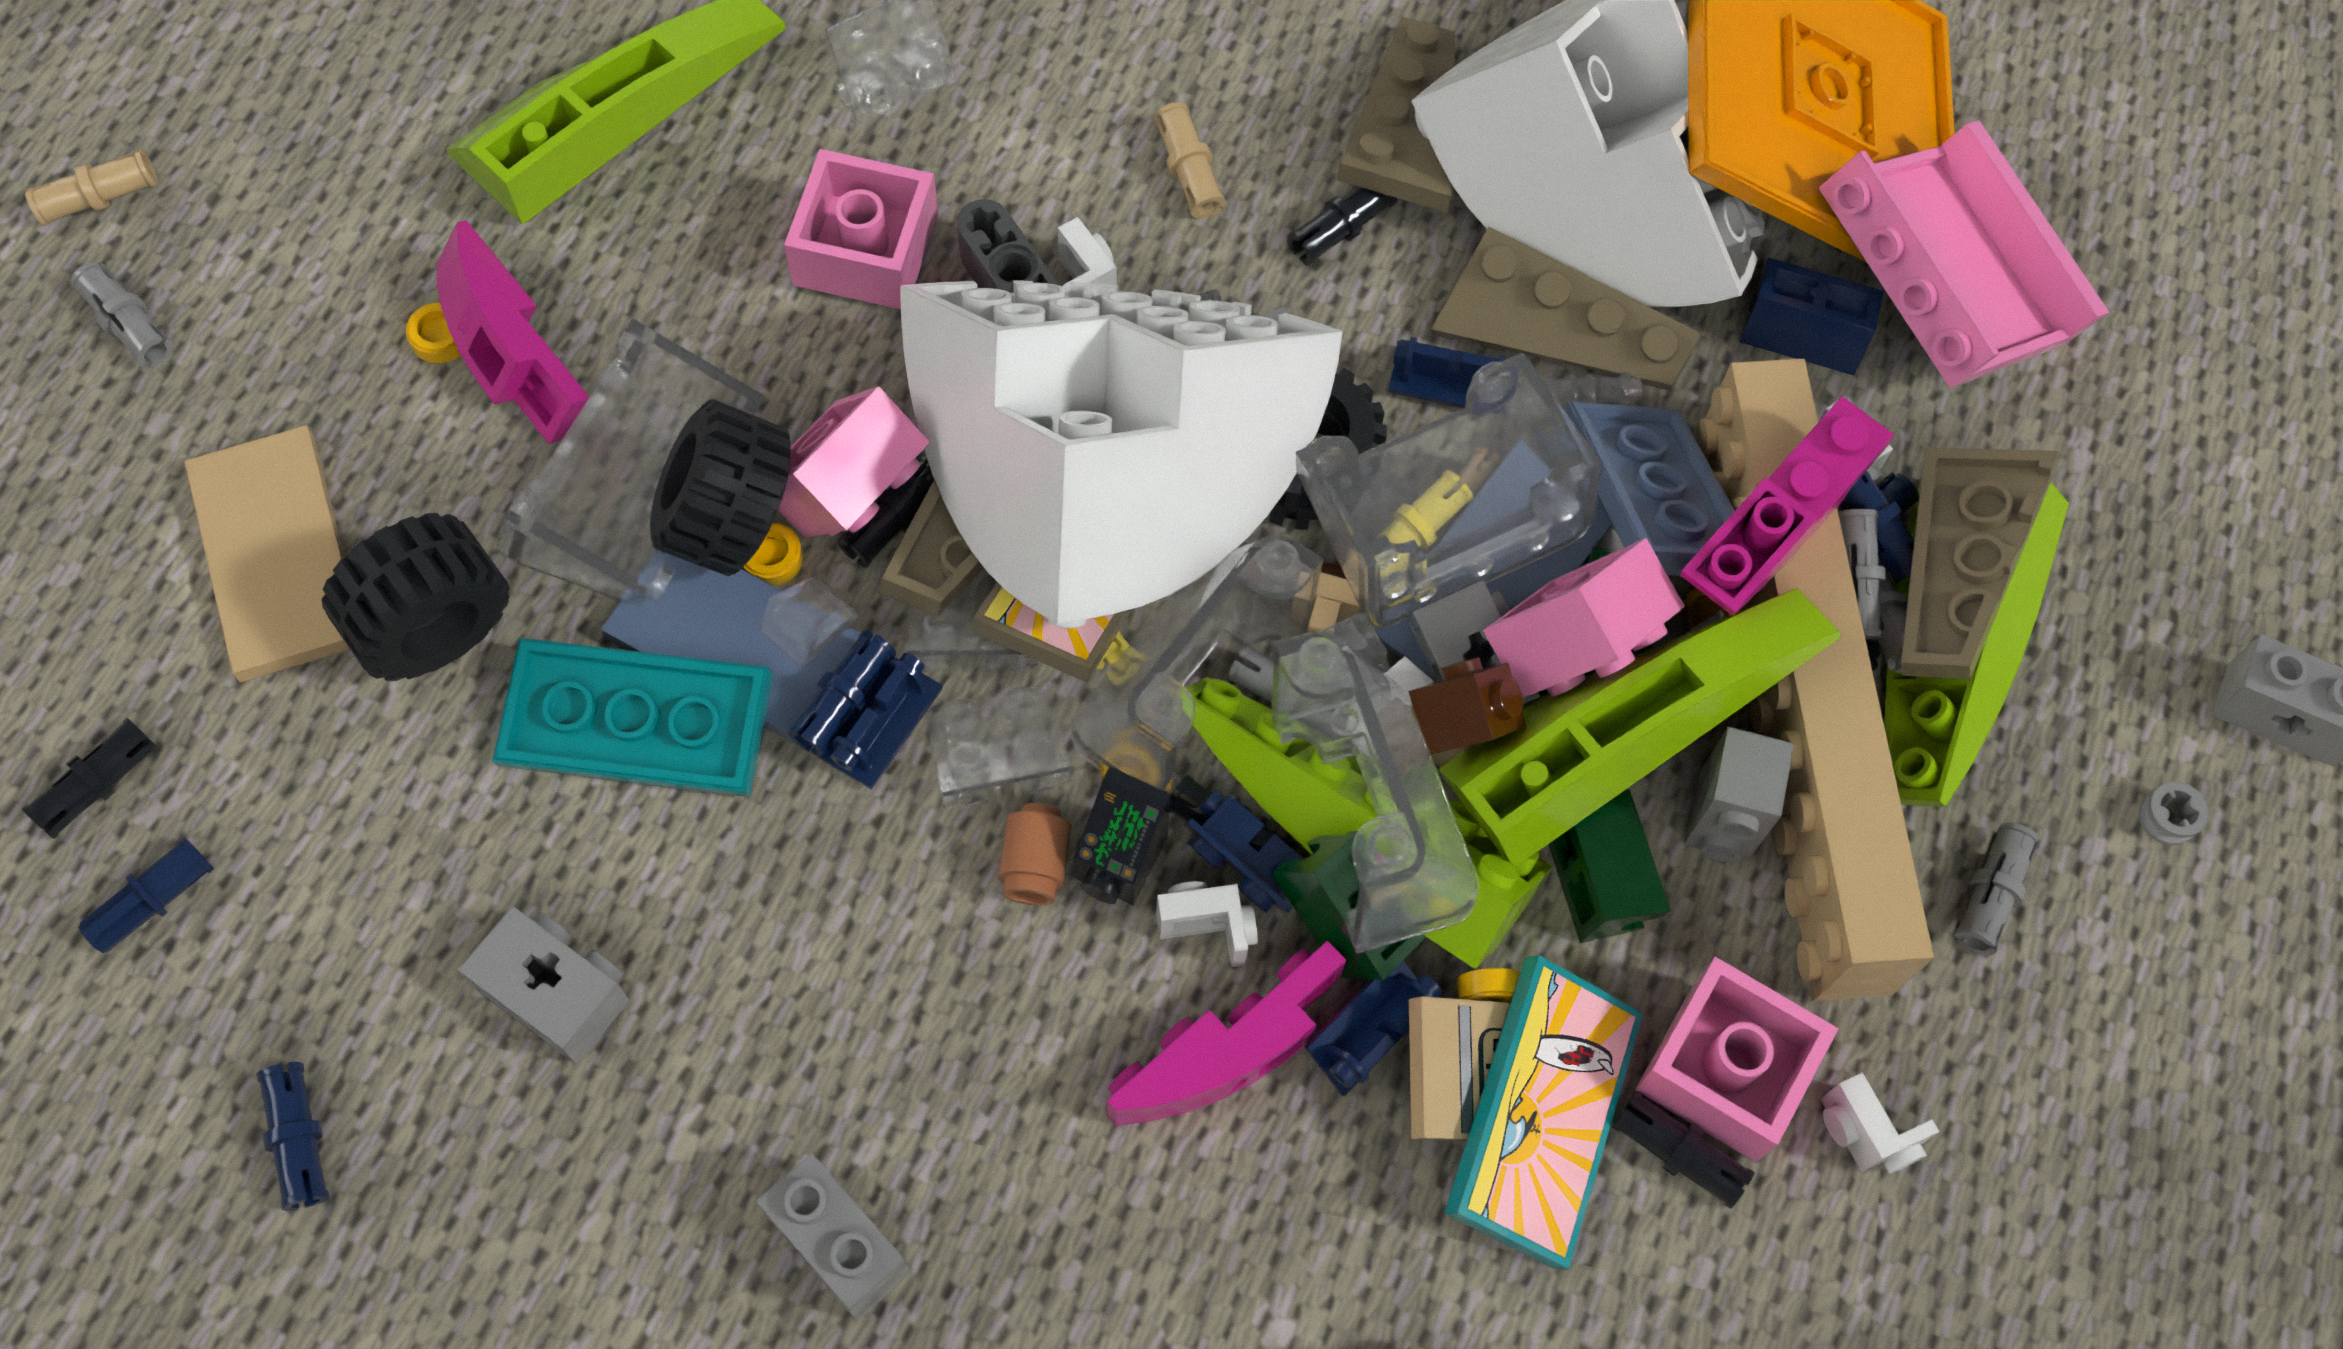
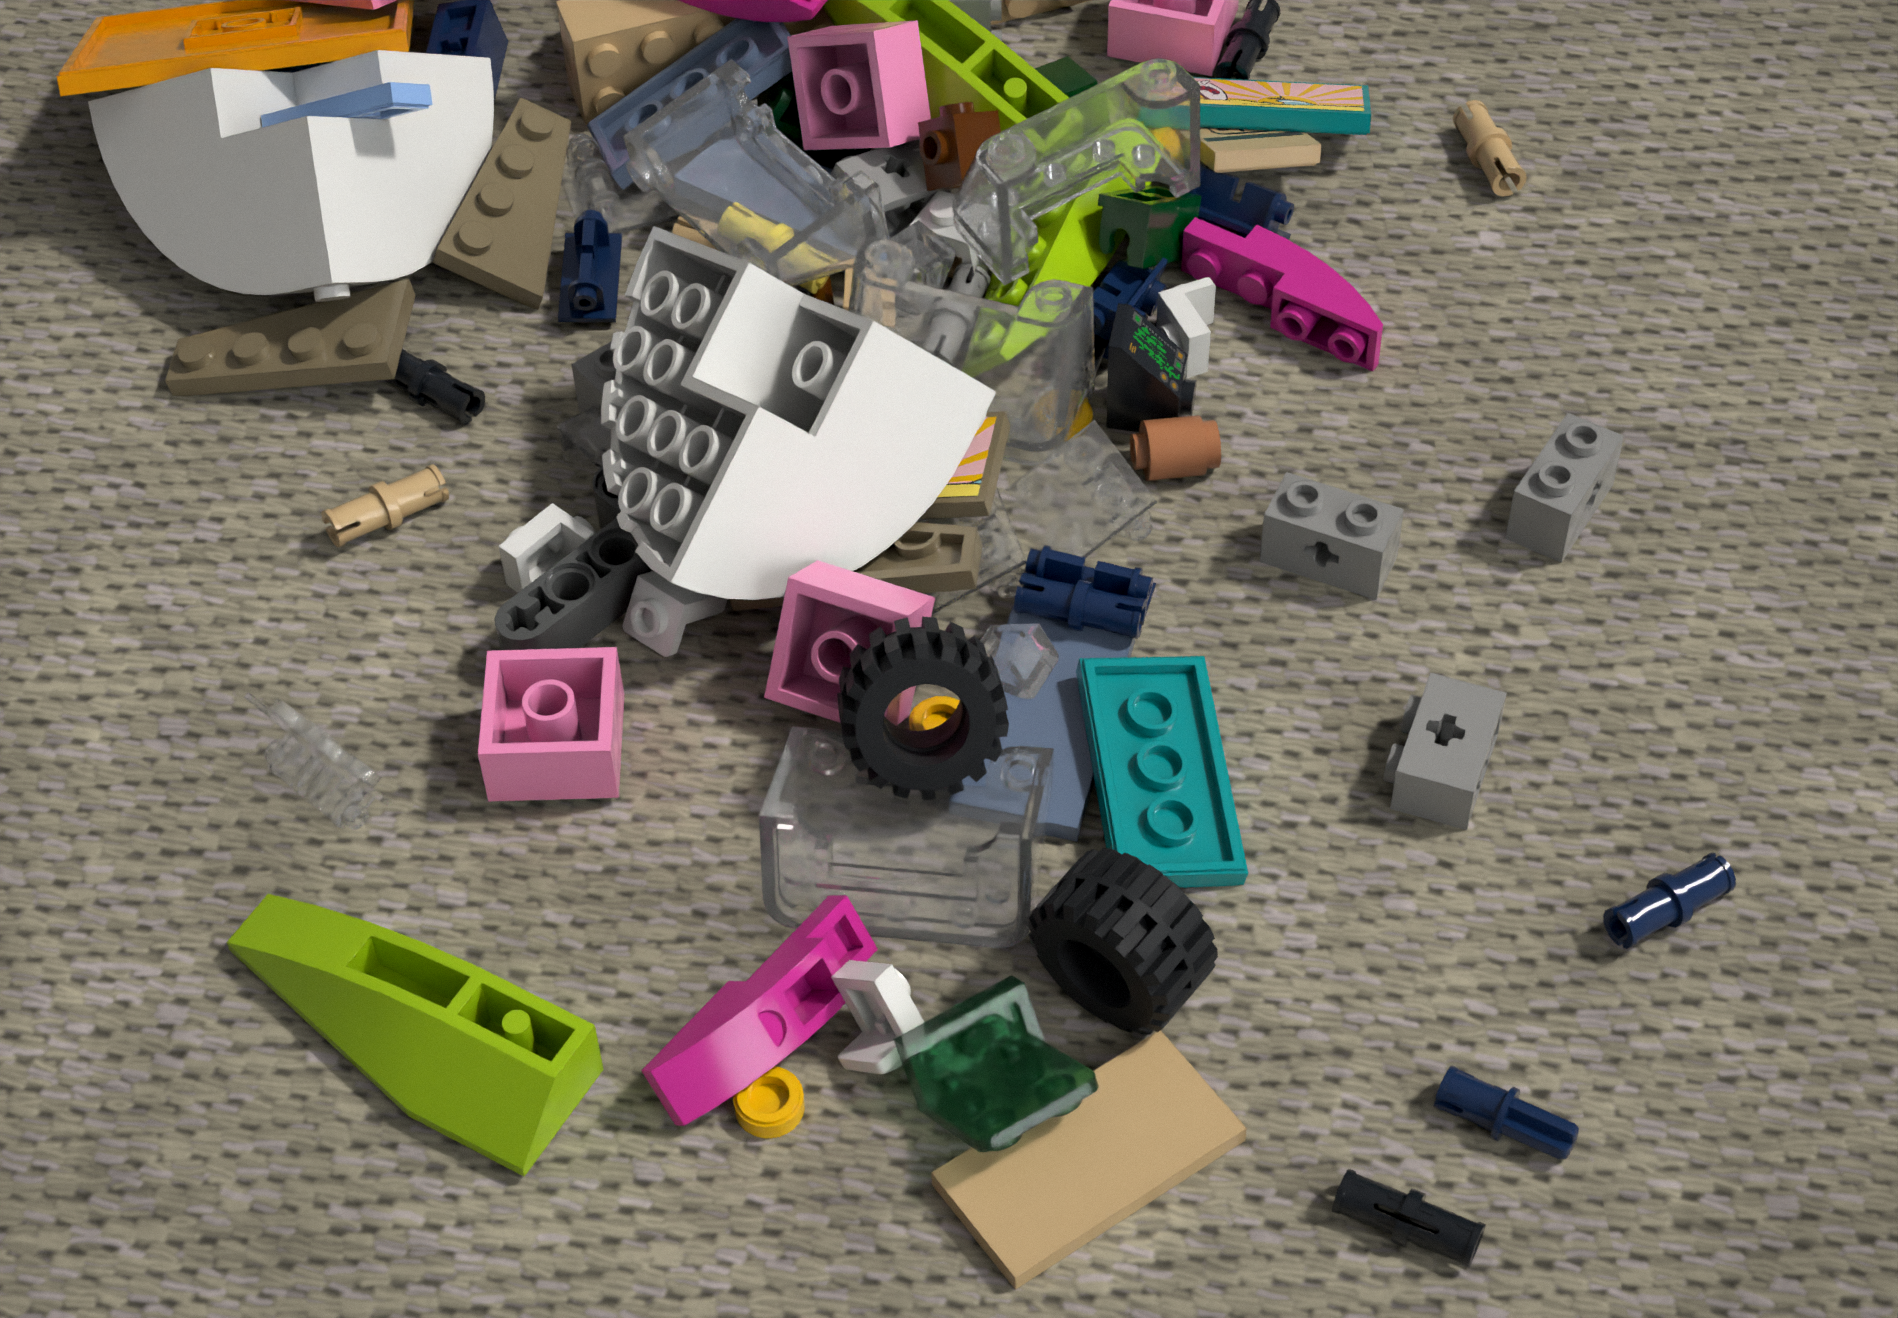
camera: 100 degrees left, 15 degrees down
none -> light blue tile [261,82,433,127]
none -> white bracket [831,960,929,1074]
none -> clear green bracket [893,975,1099,1152]
none -> light grey brick [1260,472,1404,600]

